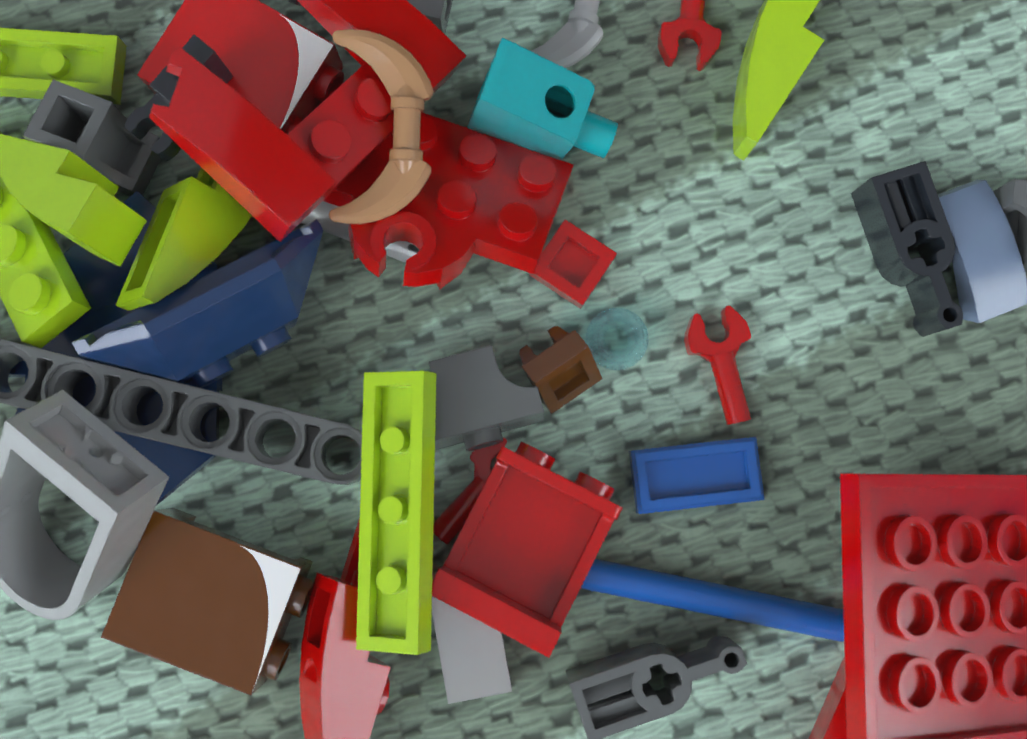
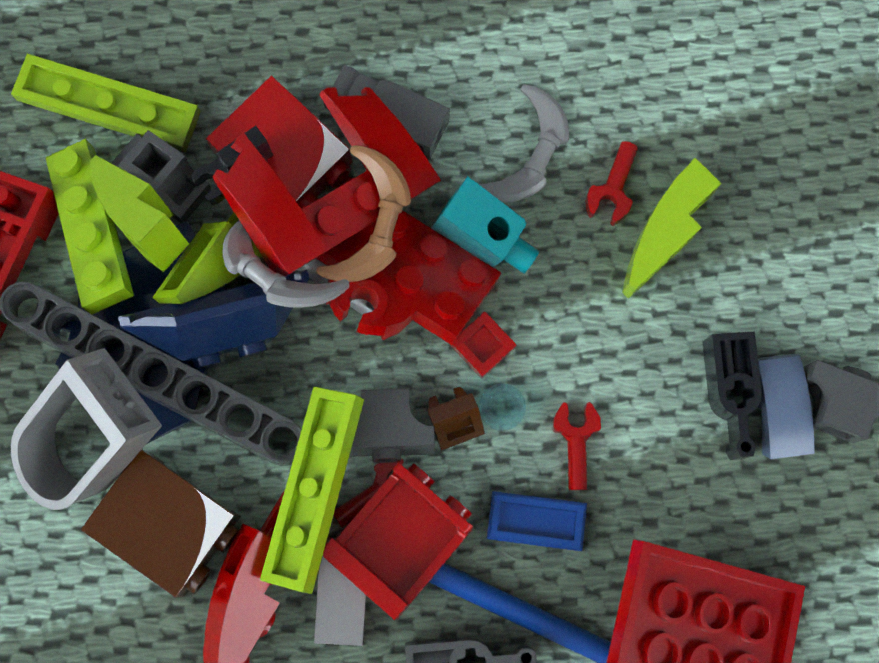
camera: 15 degrees right, 5 degrees down
none -> light grey piece [223,221,349,308]

